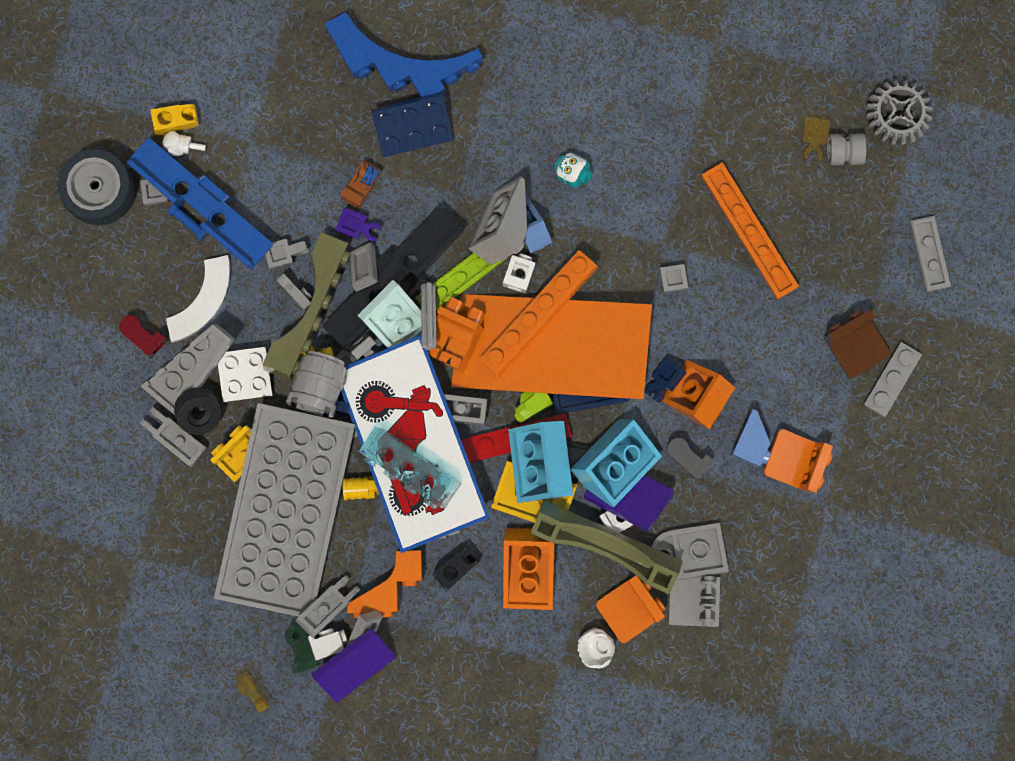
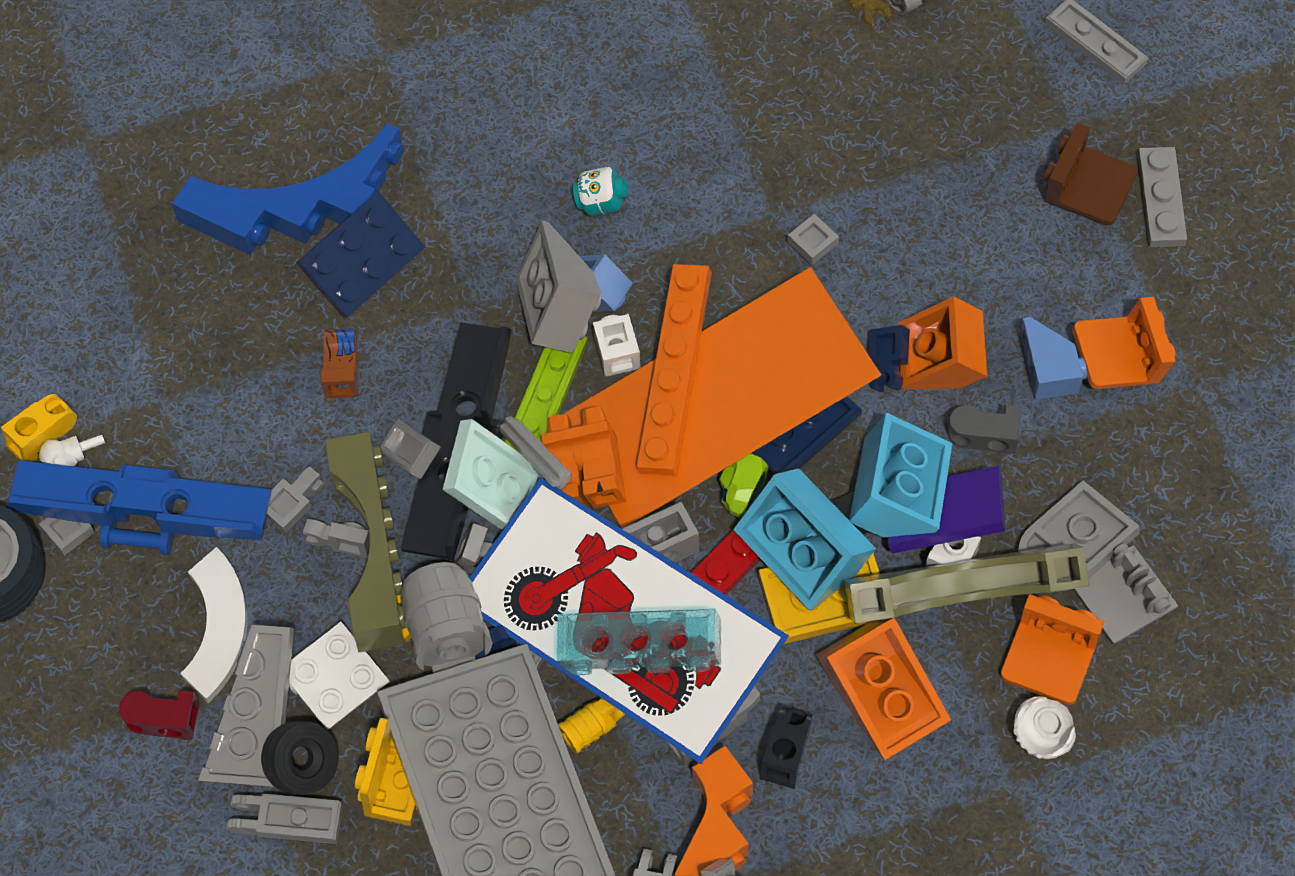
camera: 30 degrees left, 20 degrees down
dark purple plate [335,207,382,243] -> none
orange plate [701,162,799,300] -> none

